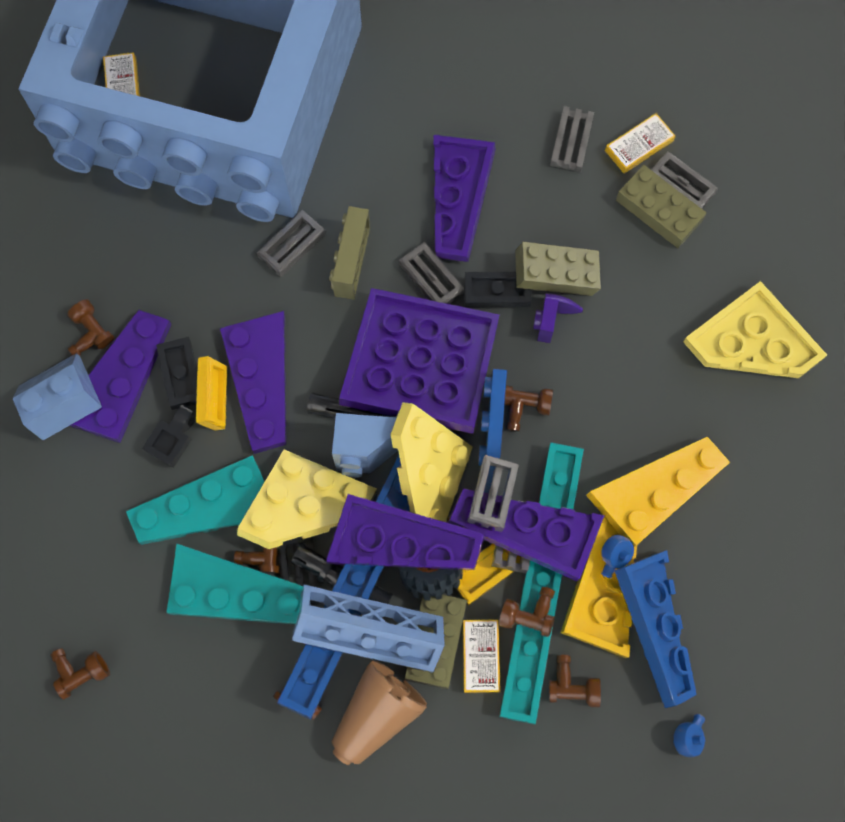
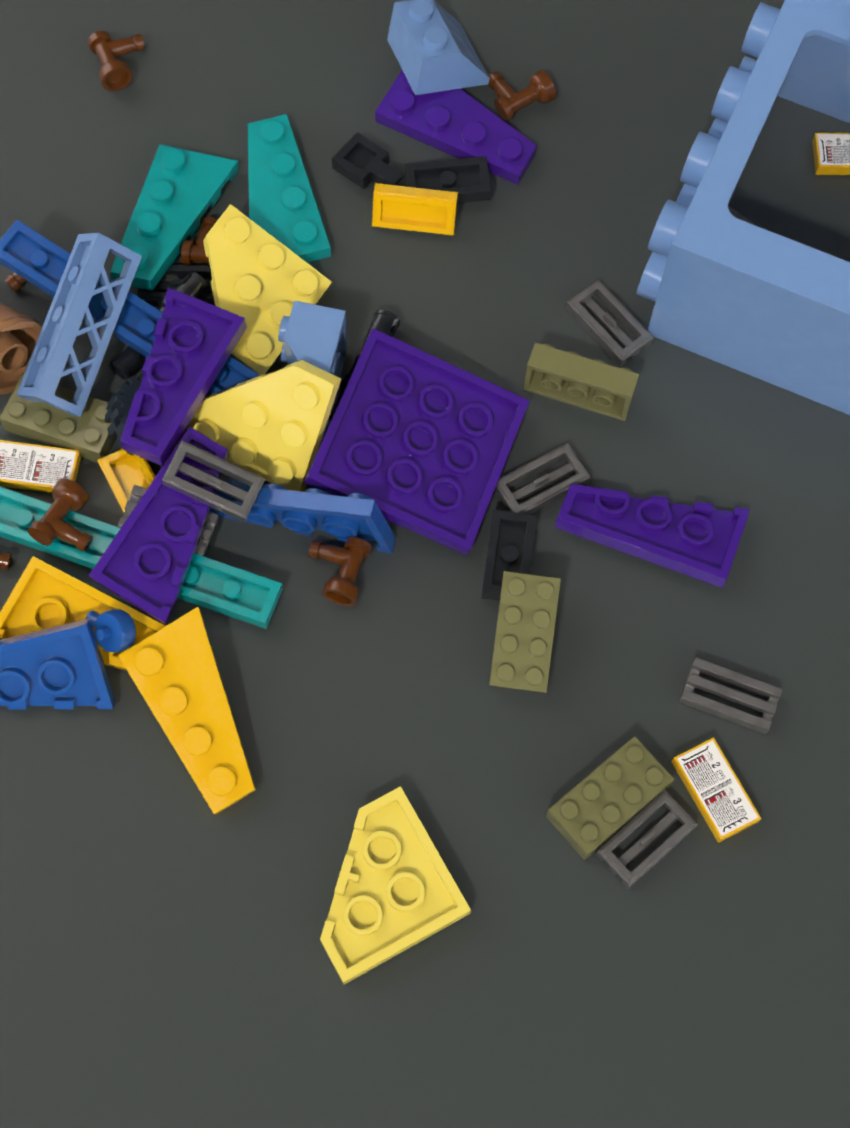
camera: 95 degrees right, 5 degrees down
dark purple wing [220,311,286,454] -> none
dark purple plate [533,293,583,343] -> none

